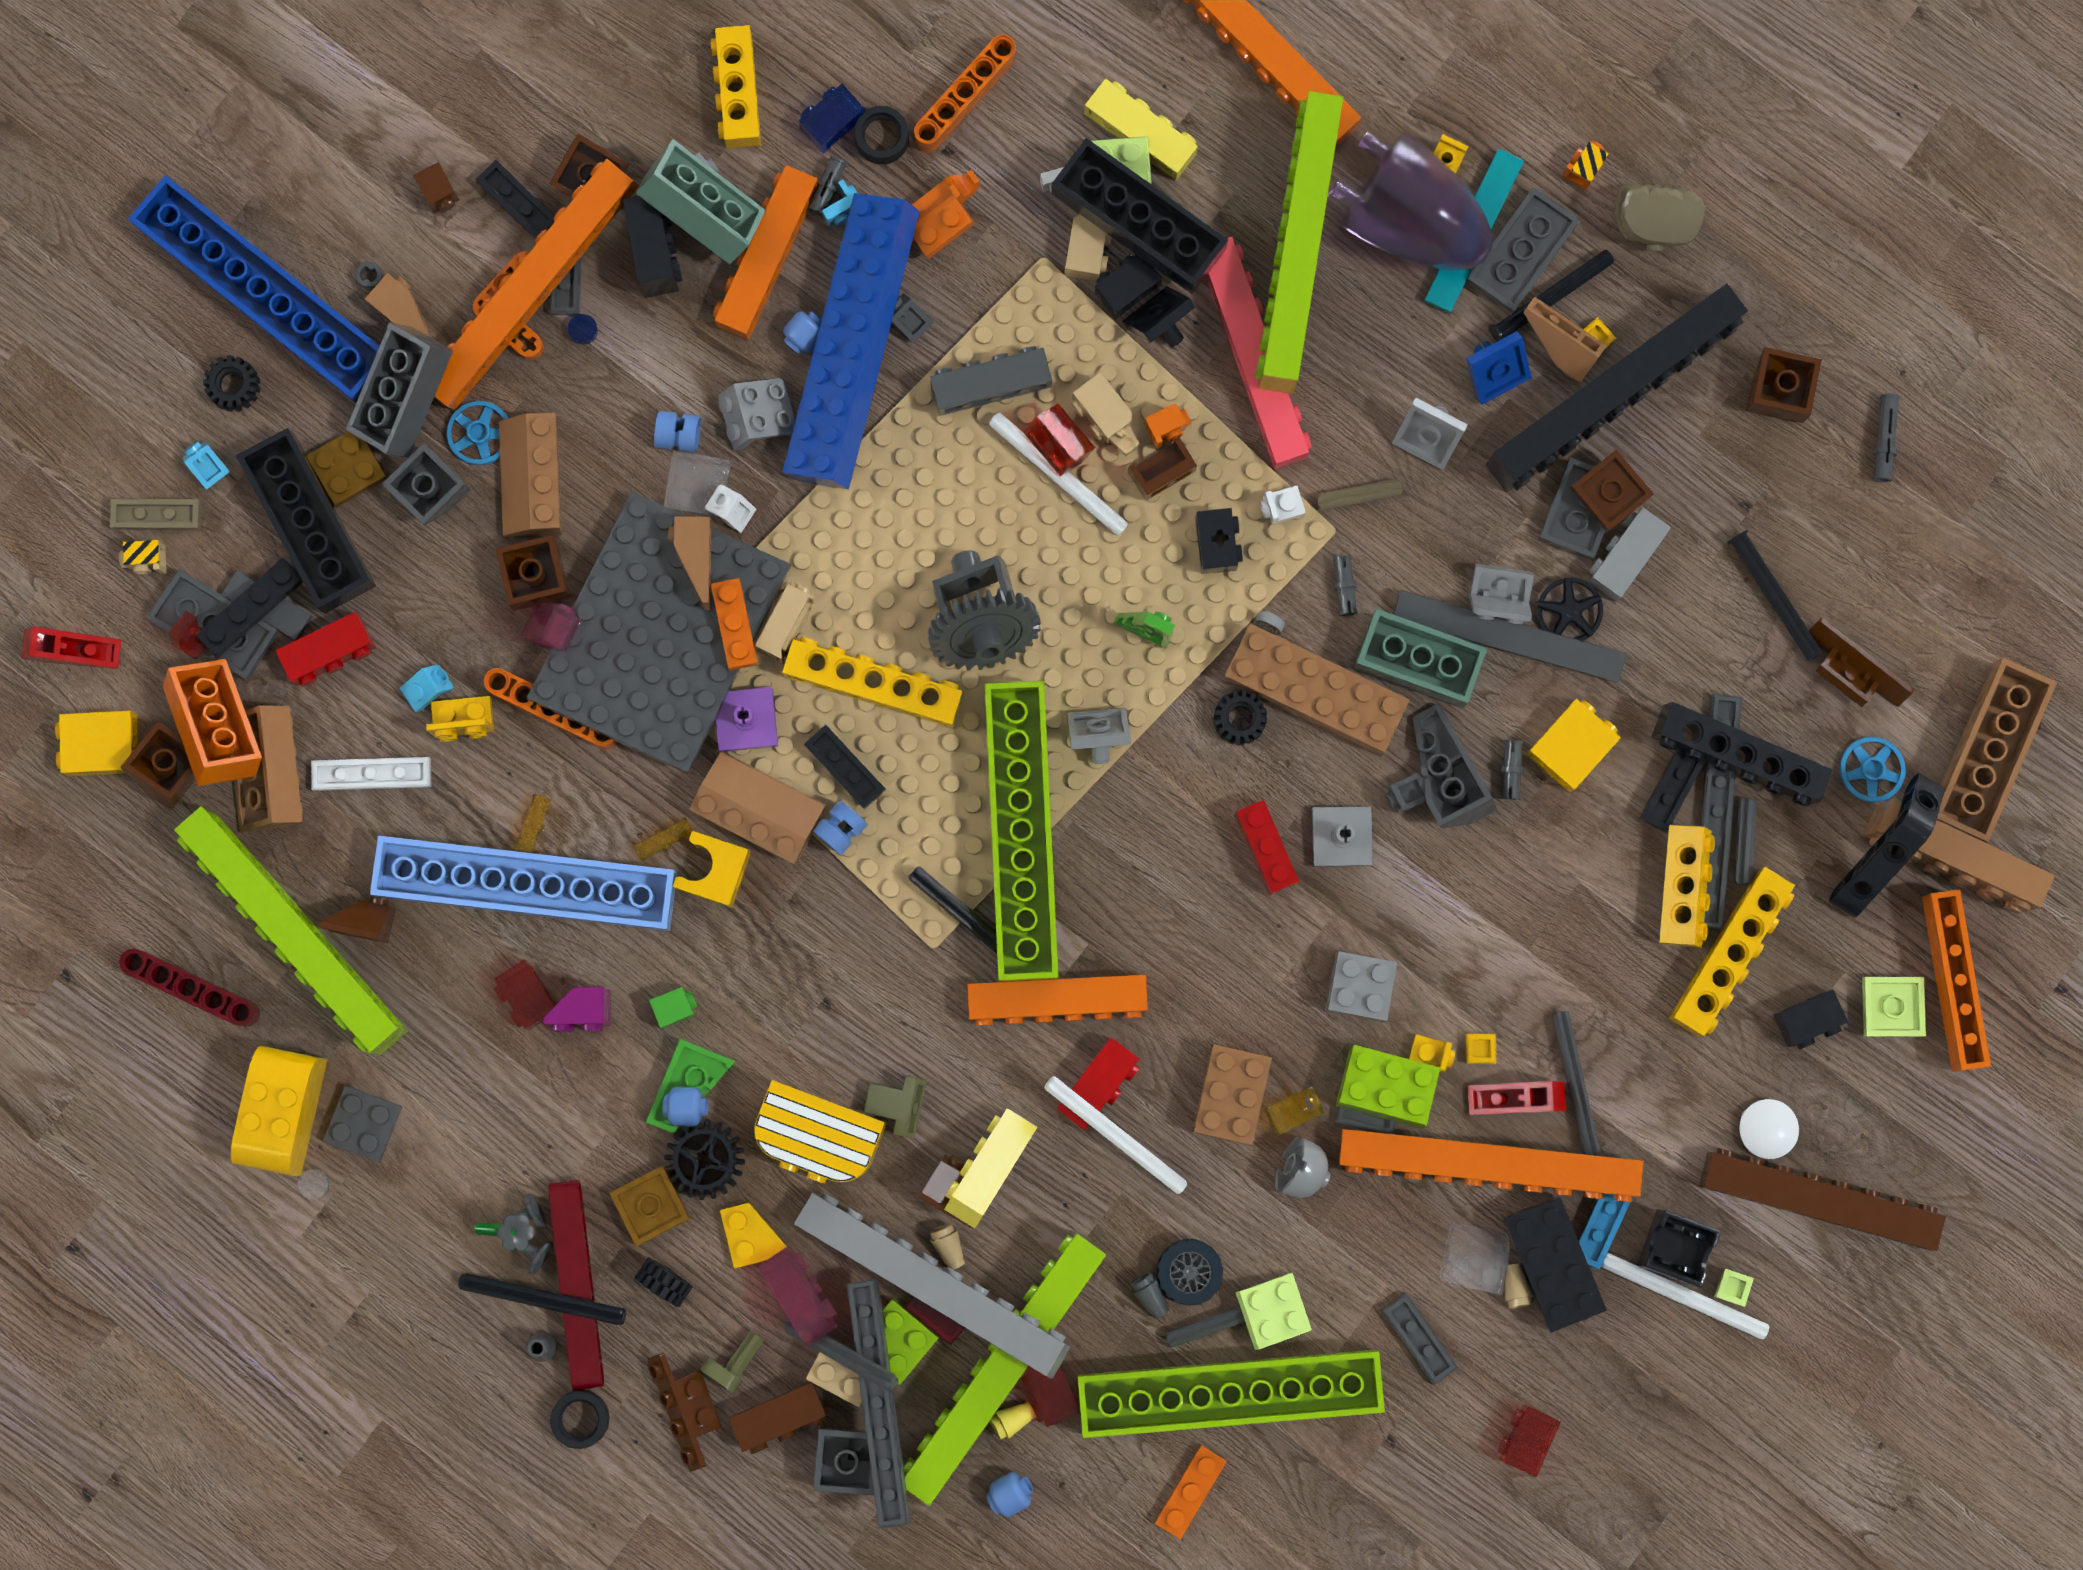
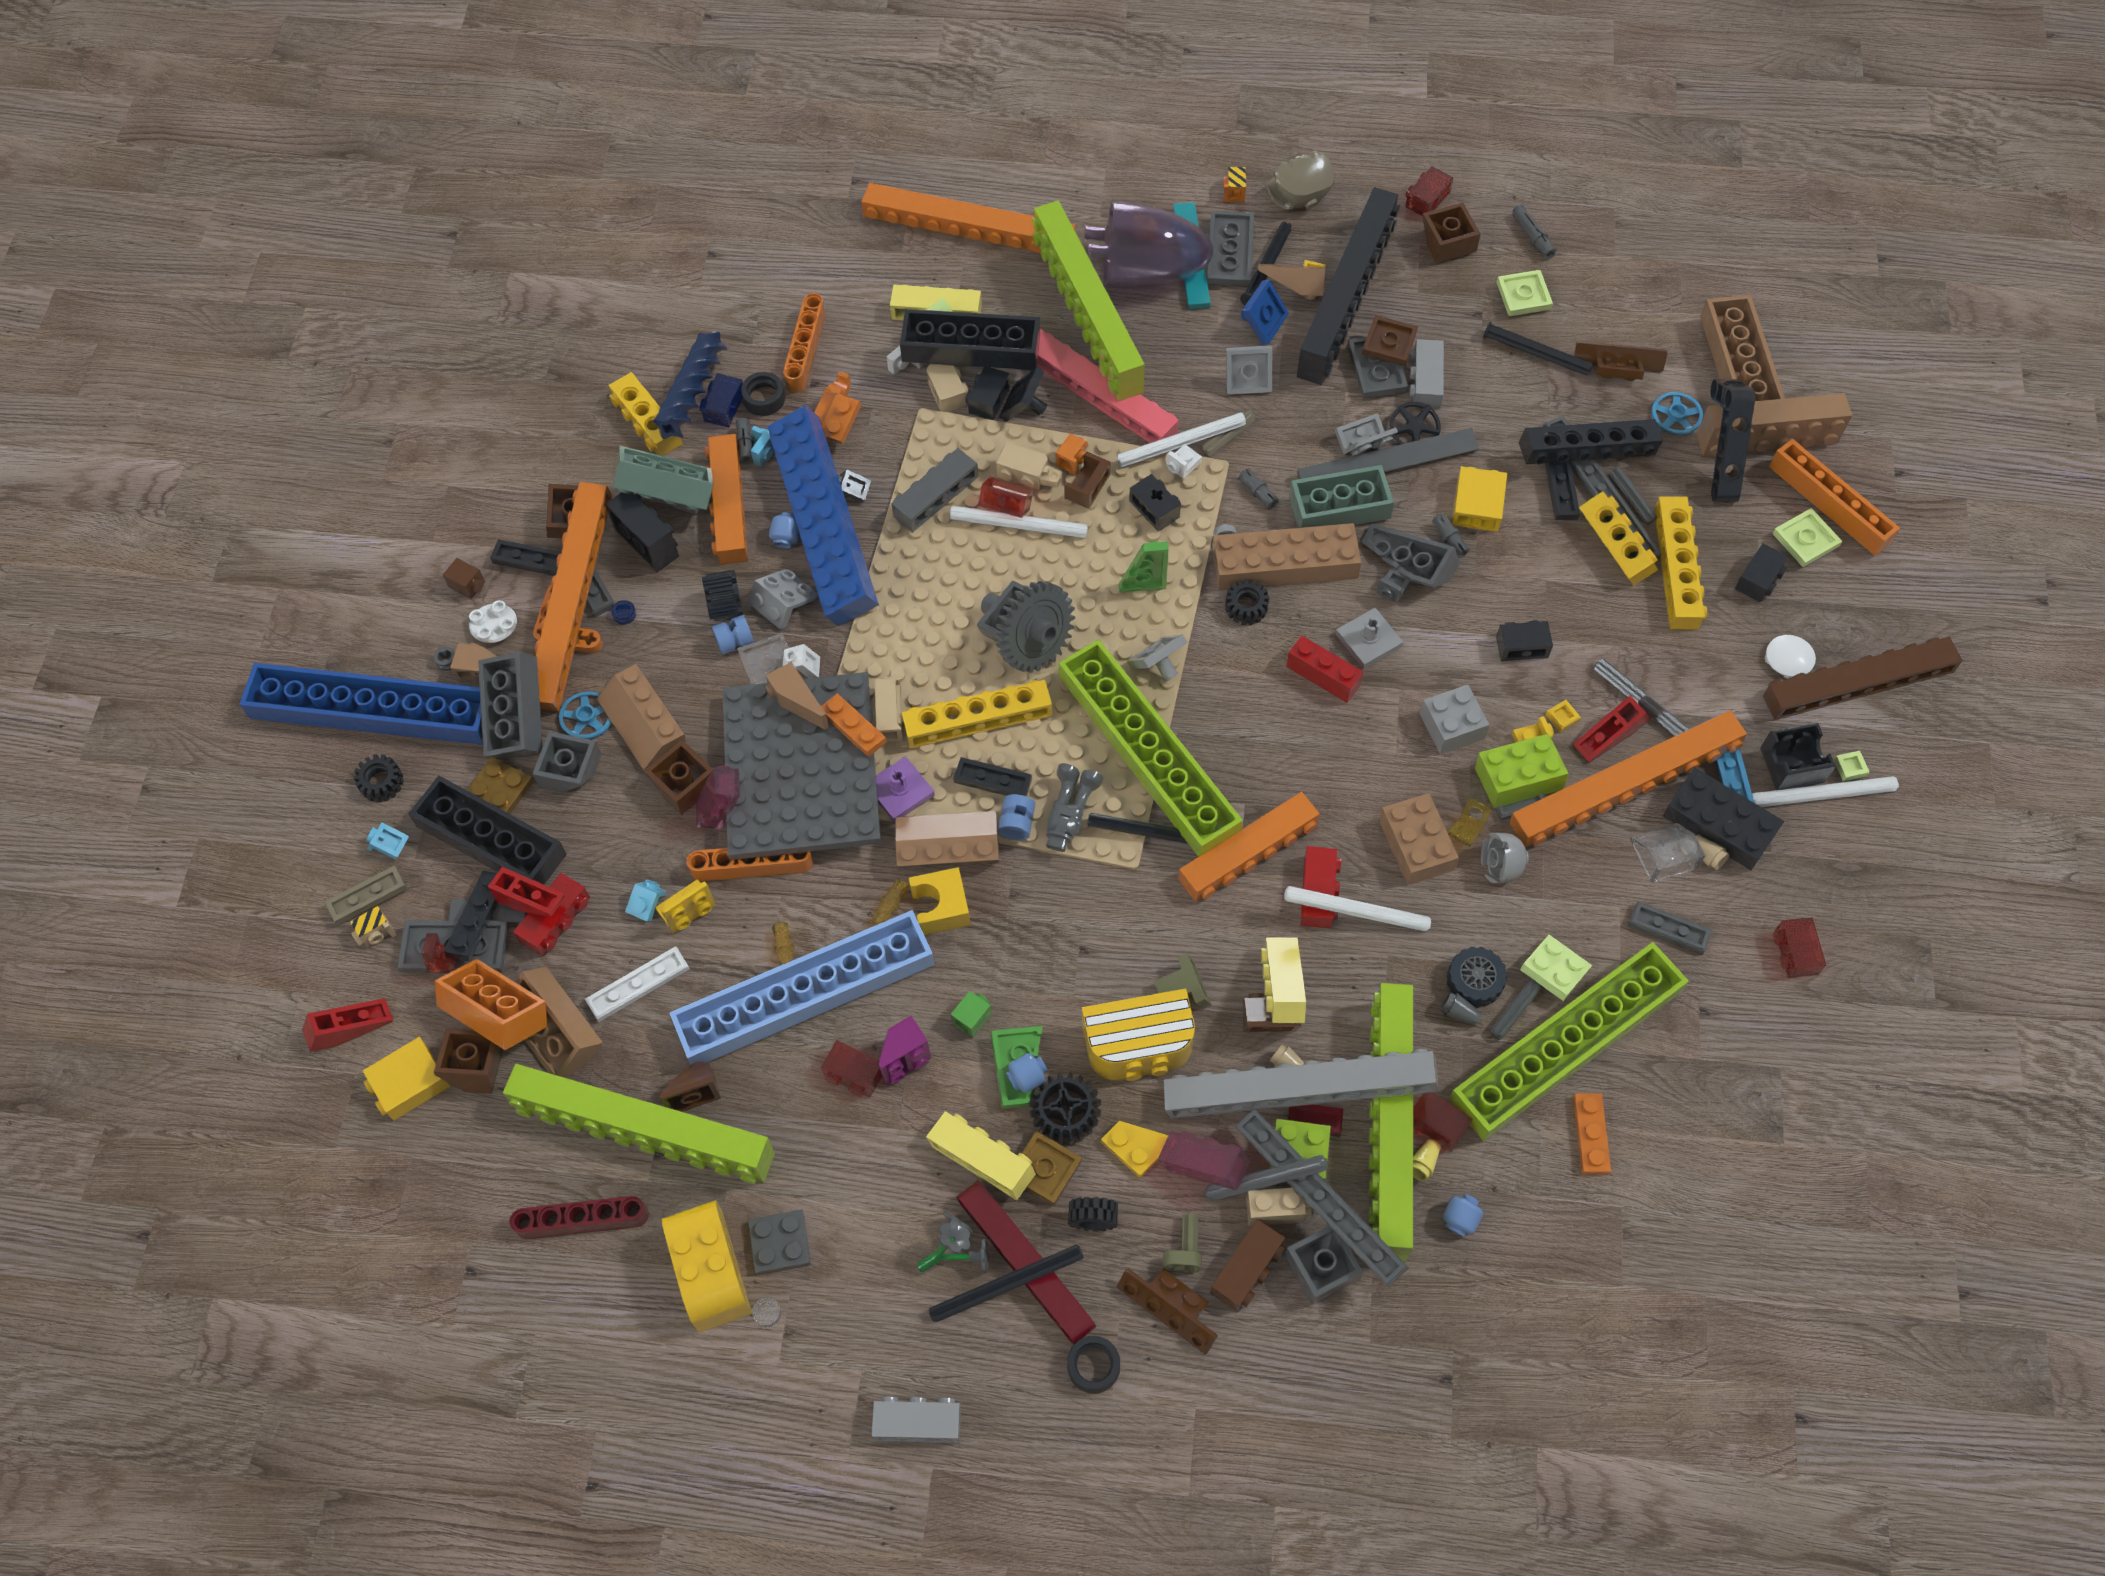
camera: 25 degrees left, 20 degrees down
dark grey cone [527,1331,557,1362] -> none
none -> white dish [469,600,517,643]
none -> red slope [488,867,566,917]
none -> dark blue piece [653,331,728,439]
none -> black brick [702,570,743,621]
none -> light grey brick [872,1397,961,1443]
none -> light yellow brick [926,1111,1036,1200]
none -> dark grey piece [1046,763,1103,852]
none -> white axle [1117,412,1246,467]
none -> clear red brick [1405,166,1453,216]
none -> yellowish green plate [1496,270,1553,316]
none -> black brick [1496,620,1553,662]

